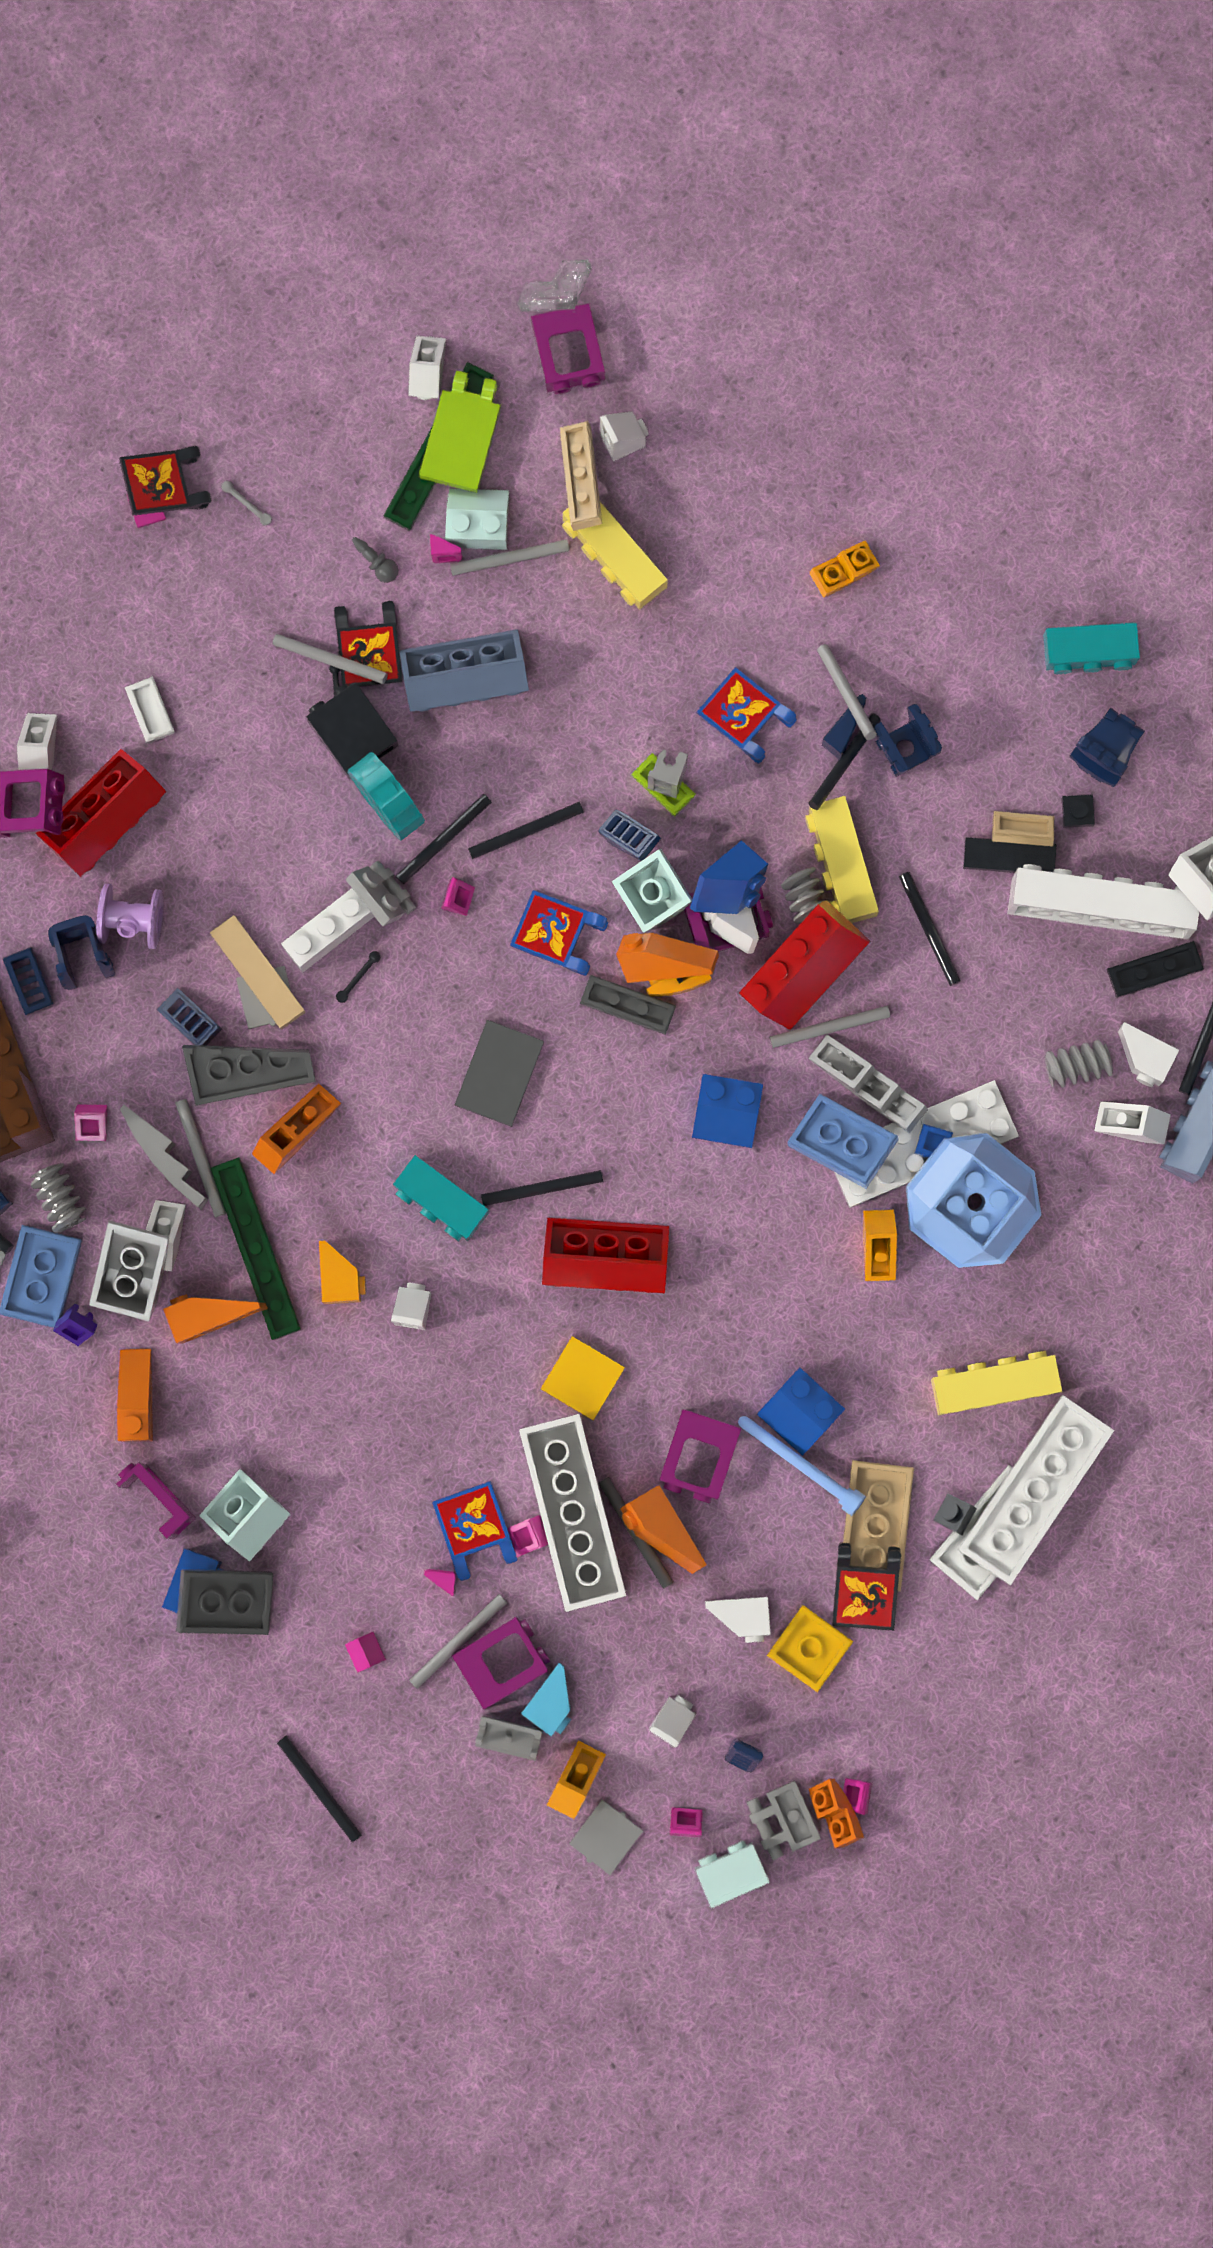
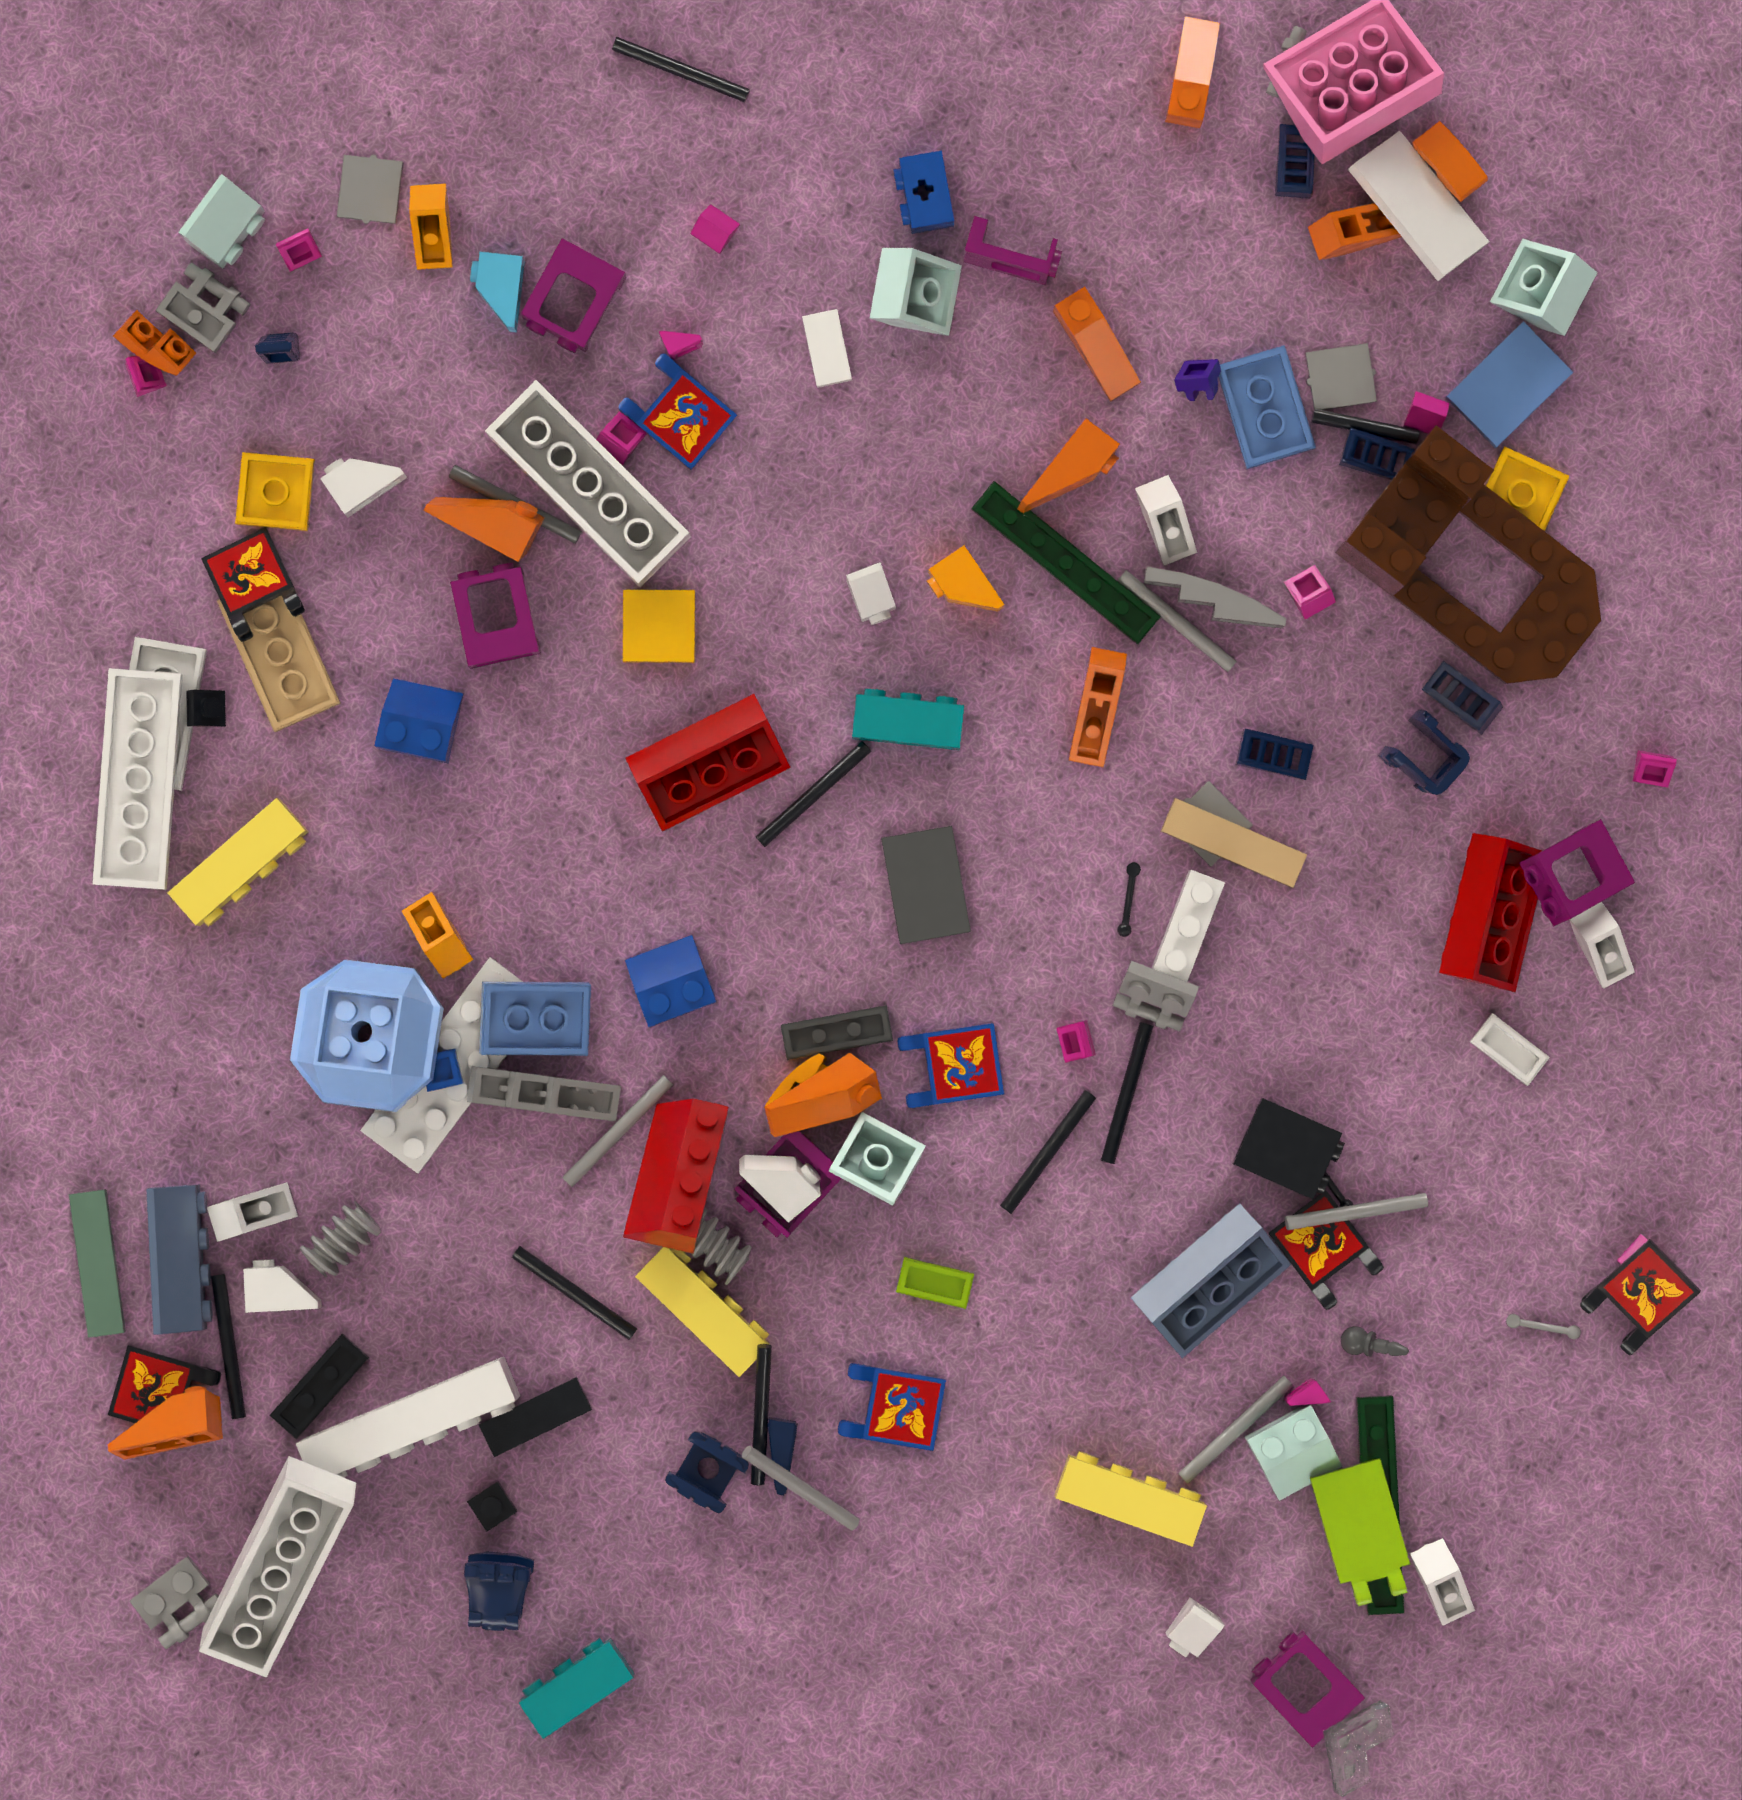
camera: 145 degrees right, 5 degrees up
light grey piece [30,1163,86,1233] -> none
light grey slope [89,1220,169,1321] -> none
lavender hose [96,883,164,949] -> none
dark grey tile [176,1569,274,1635] -> none
dark grey wing [182,1045,316,1106] -> none
teal connector [347,752,425,841] -> none
light grey bar [409,1594,507,1689] -> none
light grey hinge [475,1715,543,1761] -> none
tan tile [560,421,602,531] -> none
dark blue slope [599,810,661,861] -> none
light grey hinge [648,750,688,798] -> none
white slope [649,1695,696,1748] -> none
blue slope [690,840,768,914] -> none
light blue piece [738,1416,866,1516] -> none
light orange slope [809,540,880,598] -> none
tan tile [992,811,1054,846] -> none
none -> white tile [802,309,852,388]

